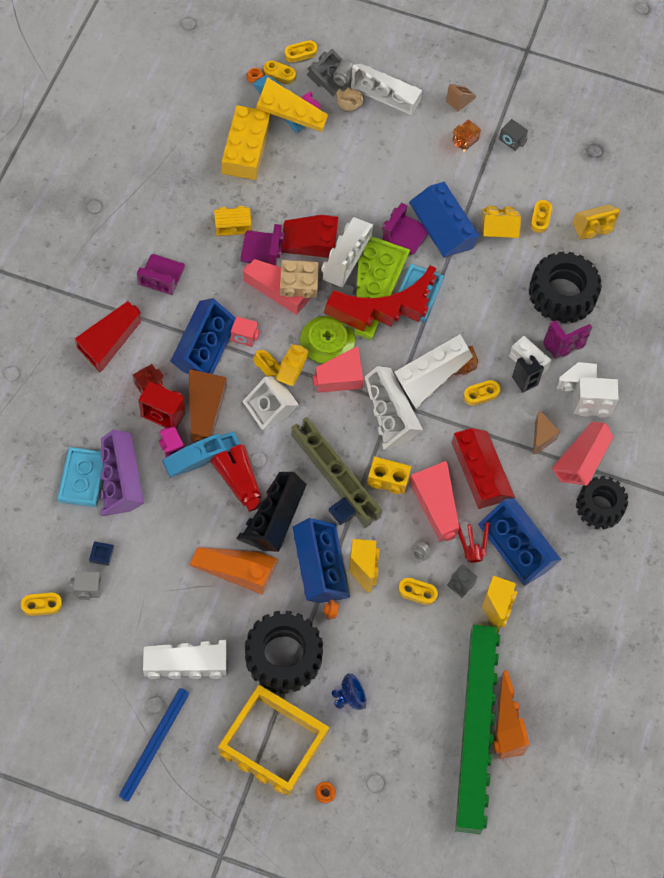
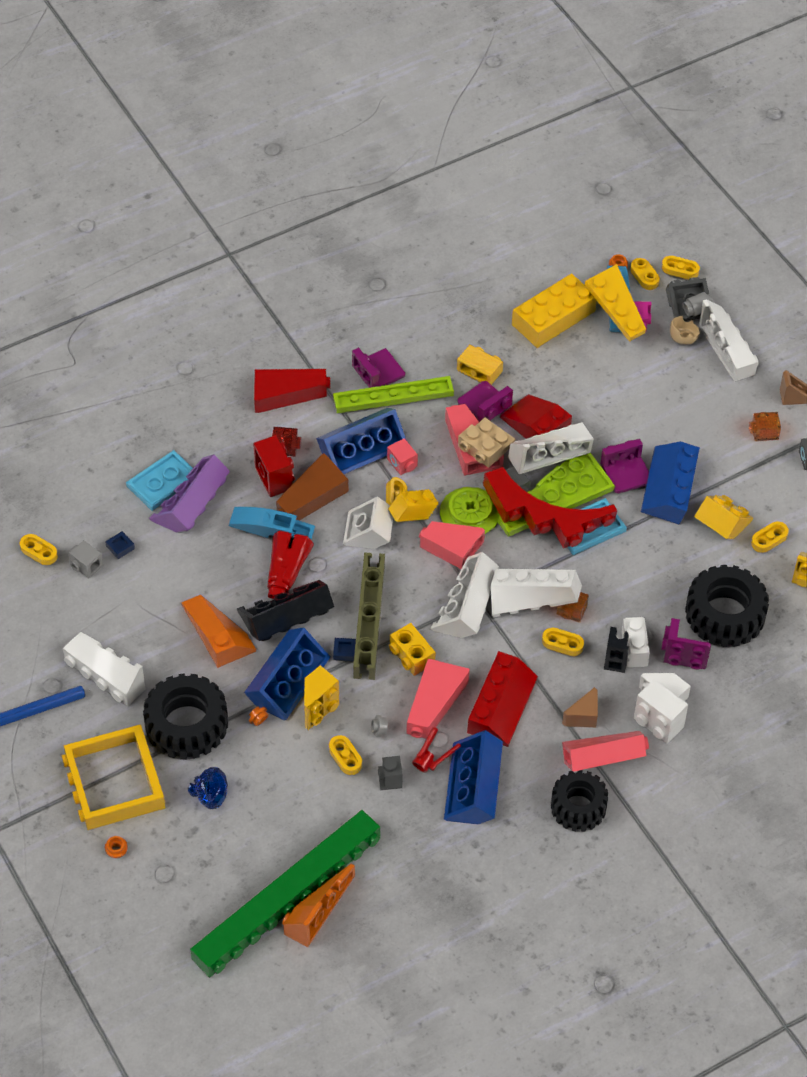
camera: 45 degrees right, 10 degrees down
dark pink brick [159,426,184,458] -> none
yellow slope [482,575,518,633] -> none
none -> lime plate [333,376,454,413]

